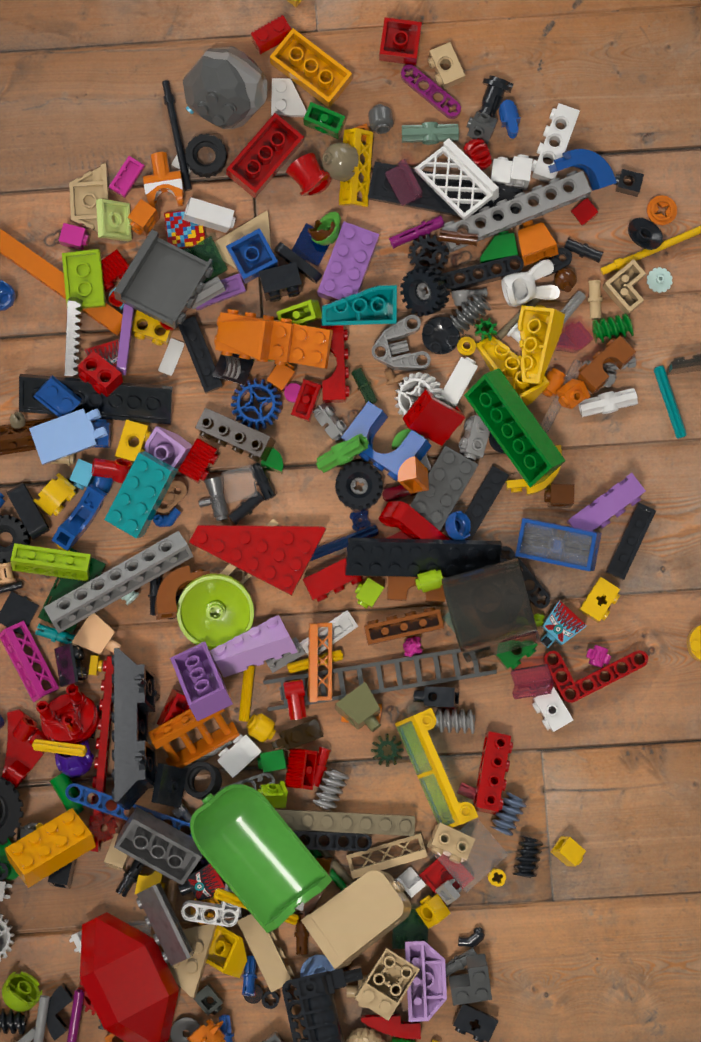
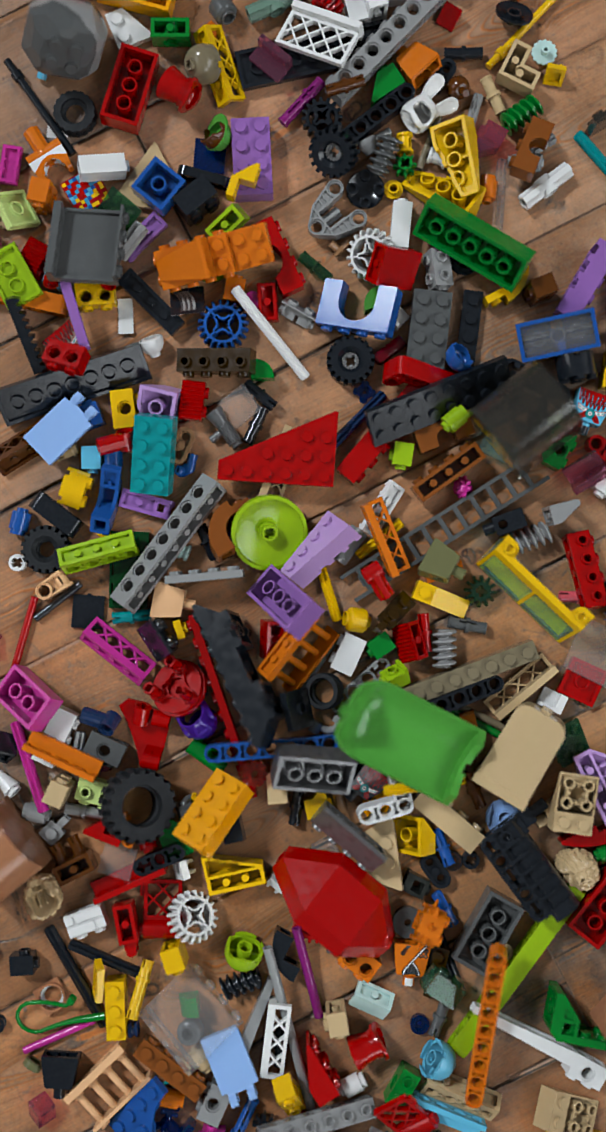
camera: 25 degrees left, 5 degrees up
dark tan hinge [10,412,26,428] -> none
yellow axle [32,739,87,757] -> none
blue plate [34,375,82,417] -> none
bright green piece [316,434,369,473] -> none
teal wedge [322,285,397,326] -> none
orange brick [398,456,429,493] -> none
yellow brick [415,894,451,929] -> none
tan brick [427,823,475,864] -> none
light grey tile [435,879,462,905] -> none
orange brick [556,379,591,409] -> none
none -> medium lavender plate [118,488,175,520]
none -> white brick [139,334,164,358]
none -> light grey plate [164,566,245,584]
none -> yellow wedge [201,854,267,896]
none -> yellow slope [226,163,261,202]
none -> white axle [231,285,310,381]
none -> yellow bush [396,131,414,156]
none -> yellow slope [410,580,470,619]
none -> black plate [420,854,451,889]
none -> dark grey pin [447,616,487,635]
none -> light grey tile [541,499,581,526]
none -> yellow tile [543,63,567,87]
none -> black brick [555,350,598,385]

